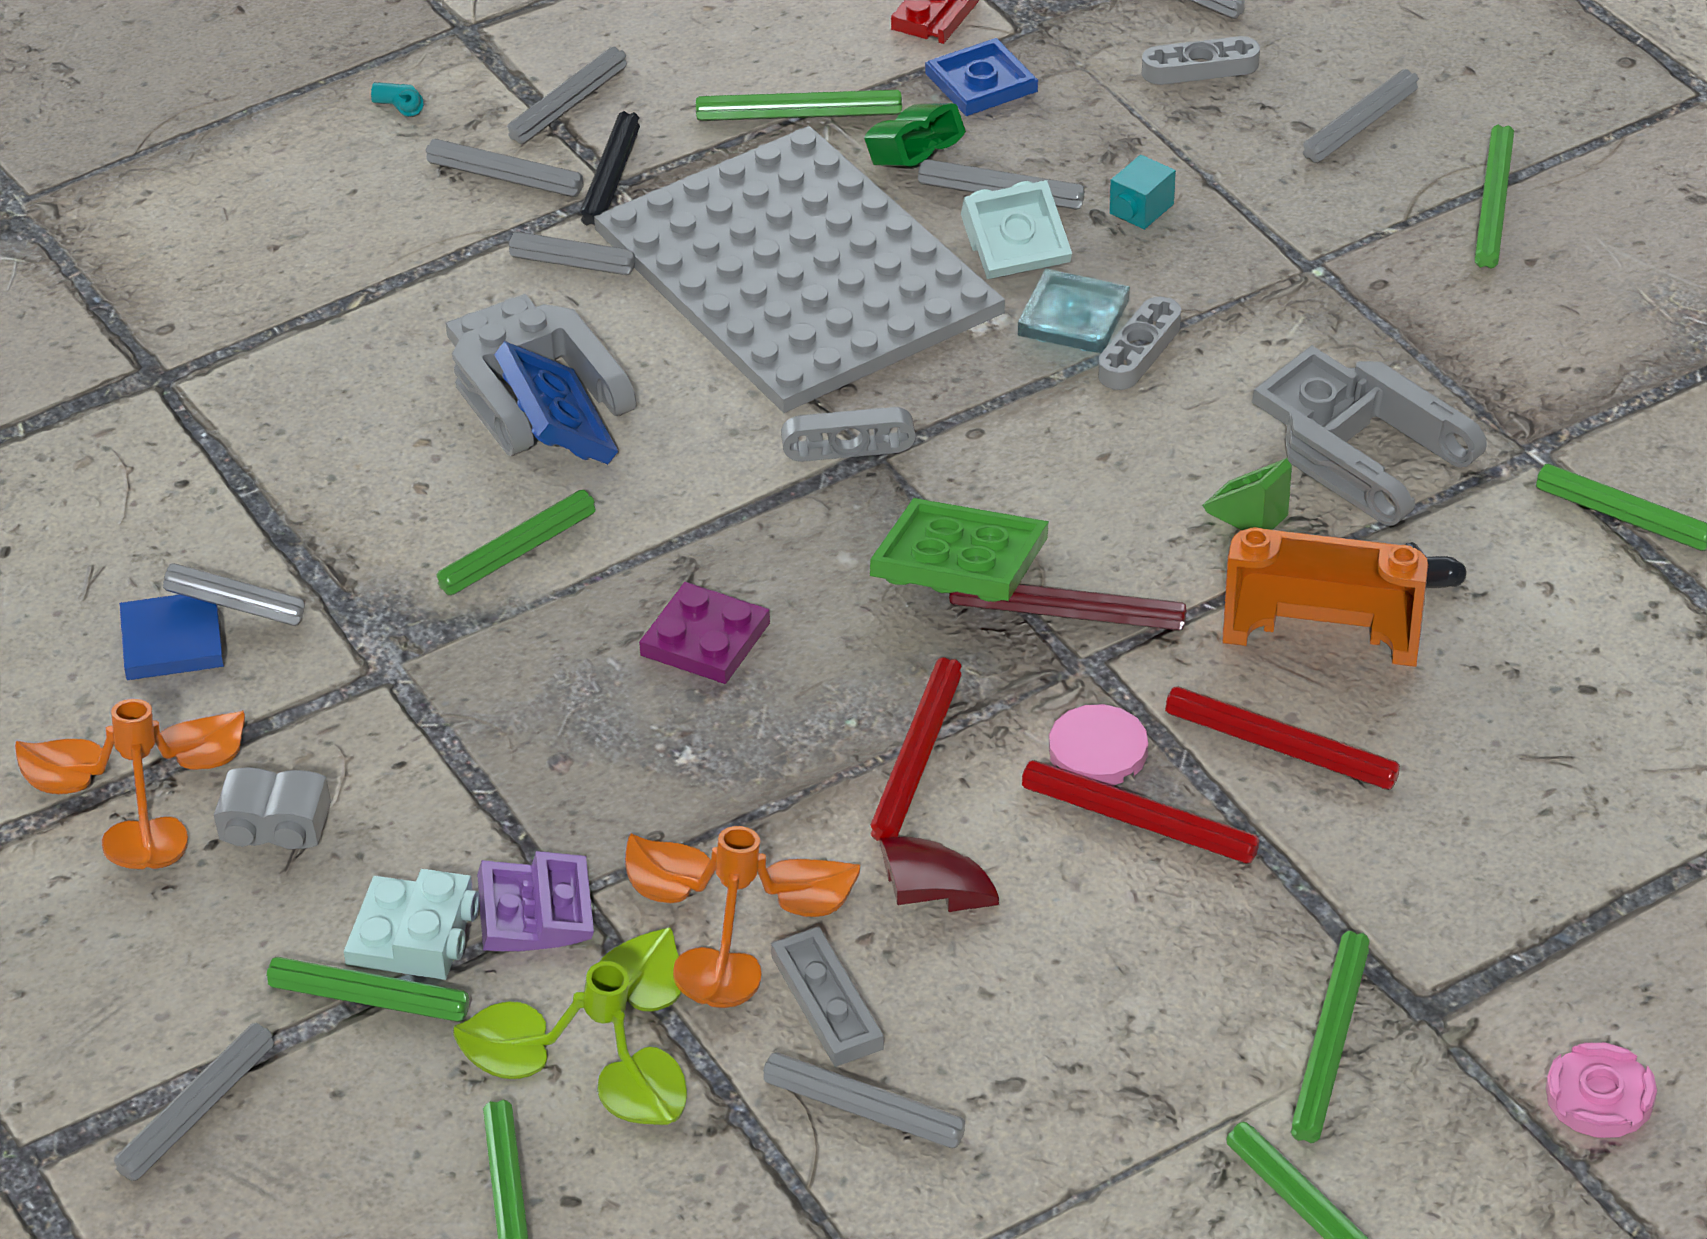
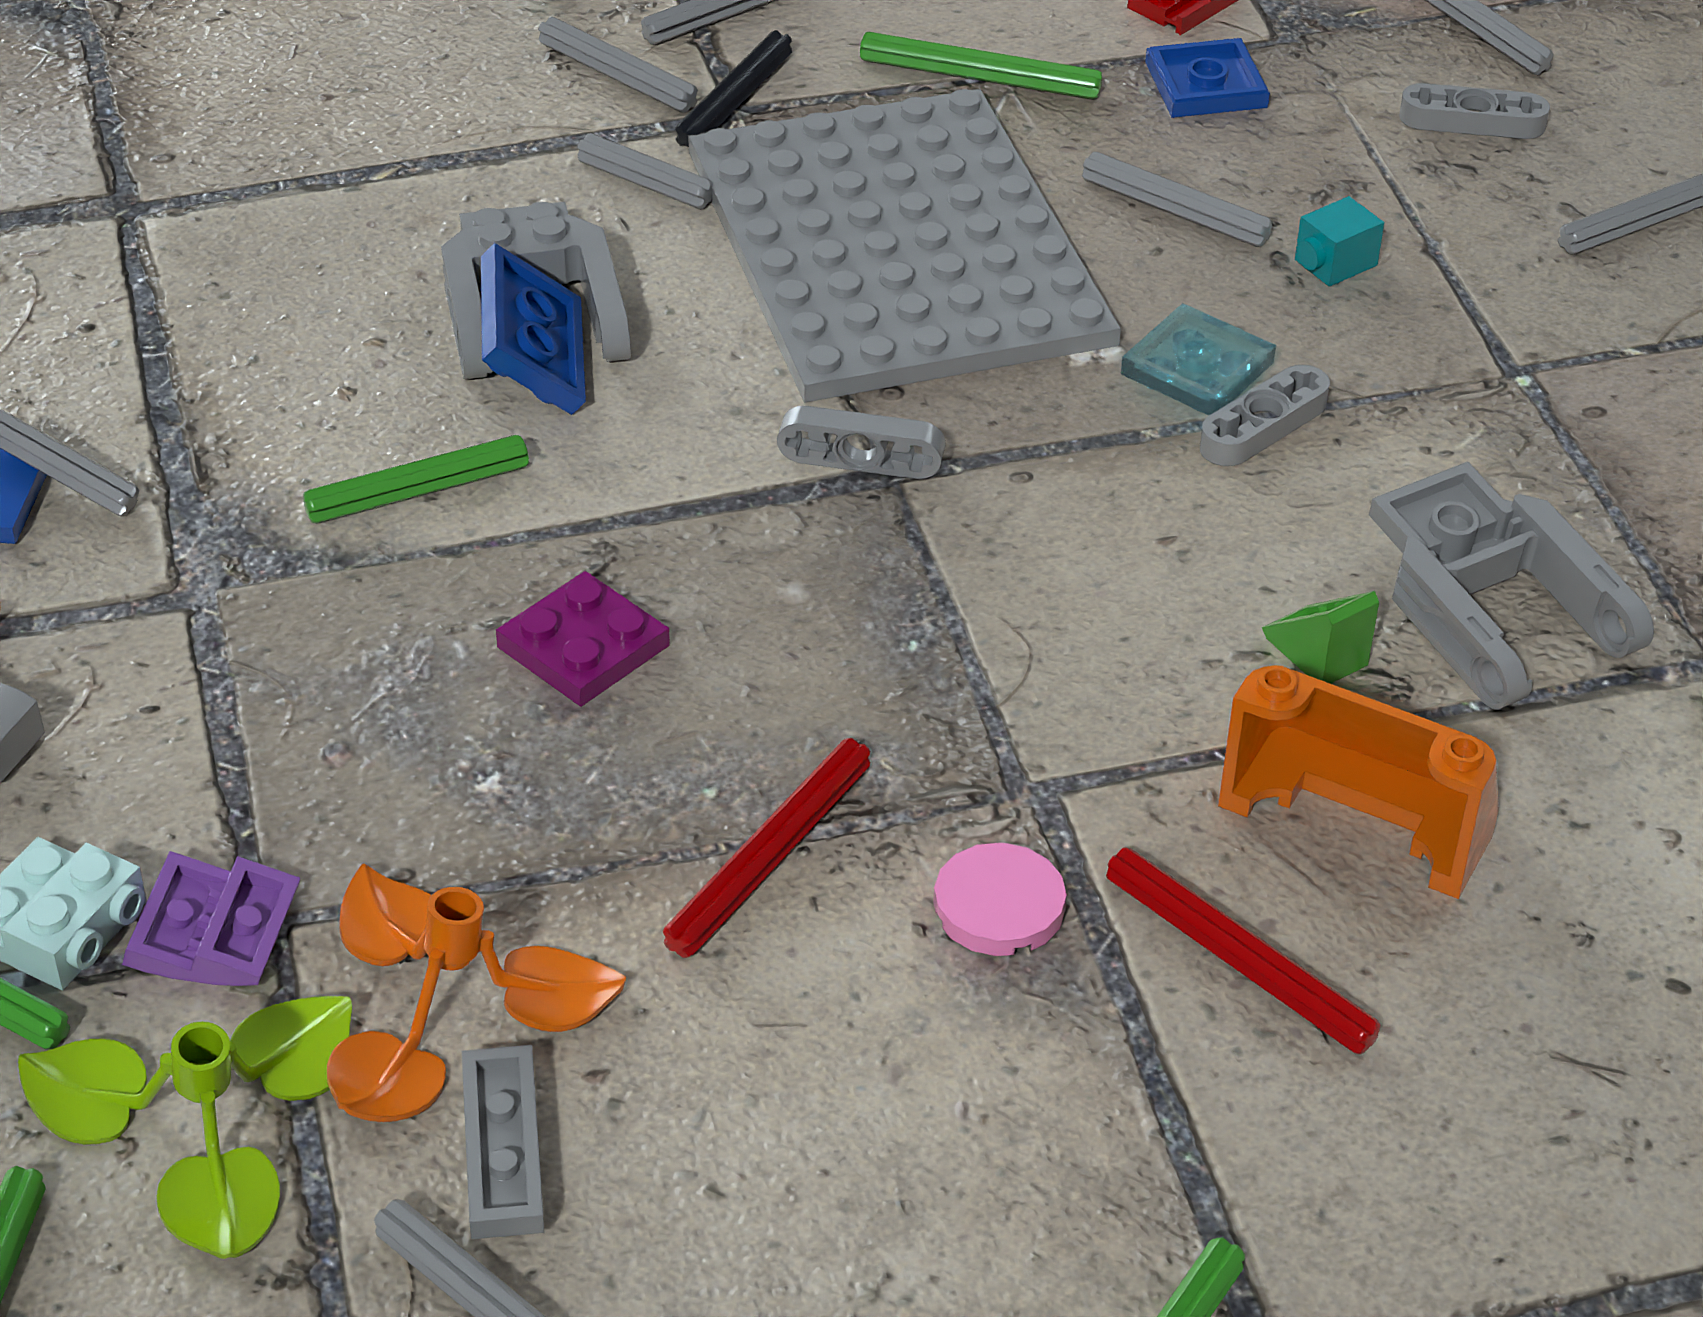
camera: 15 degrees right, 0 degrees up
green brick [864,103,966,166] -> none
bright green plate [870,498,1049,602] -> none
dark red brick [880,837,999,912] -> none
dark red axle [949,584,1187,631] -> none
light aqua plate [961,180,1072,279] -> none
red axle [1022,760,1259,864] -> none
black arm [1405,542,1467,588] -> none

